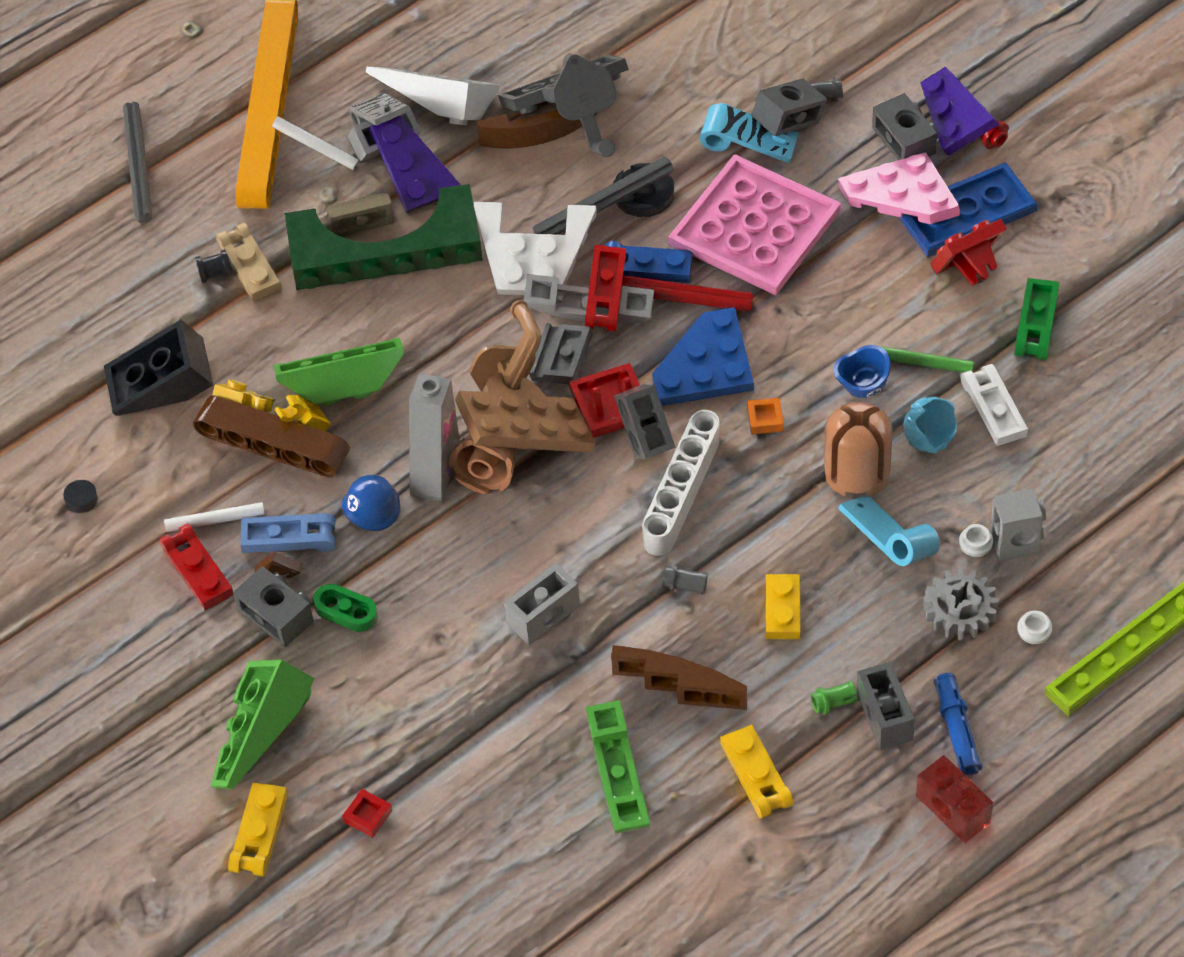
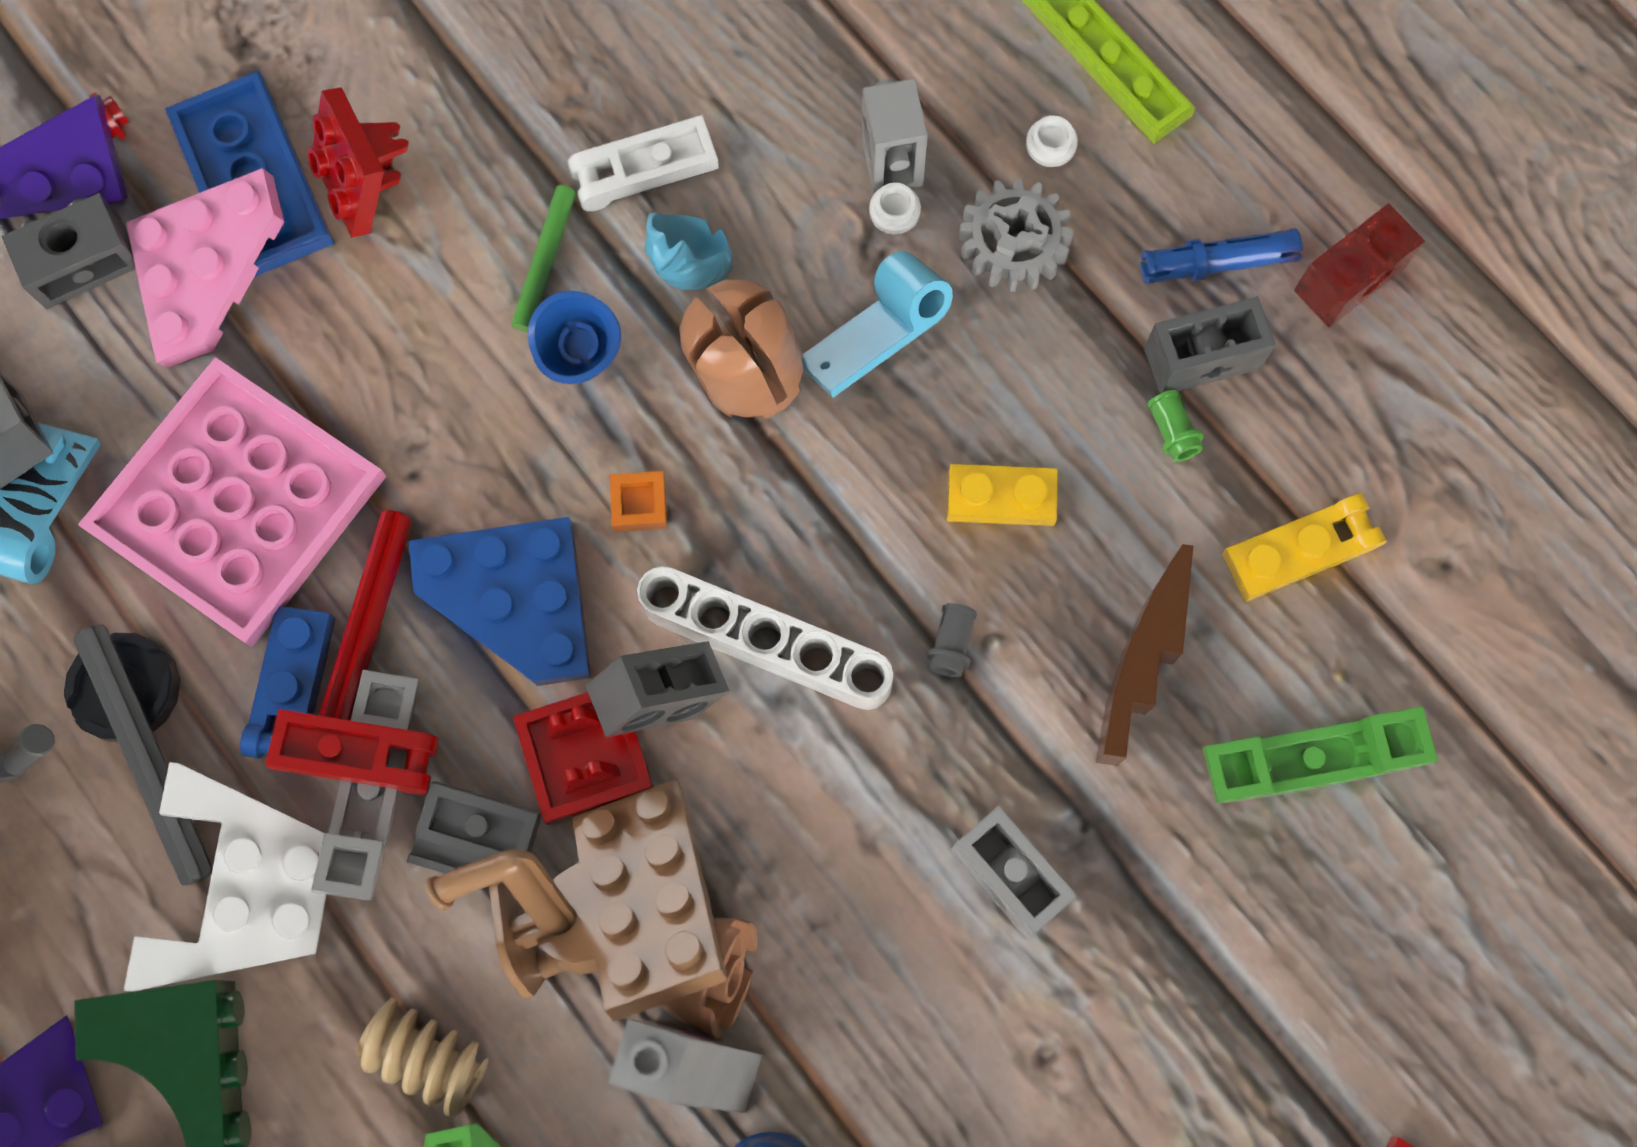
camera: 90 degrees left, 20 degrees up
green plate [1014,278,1060,360] -> none
none -> tan piece [355,997,489,1117]

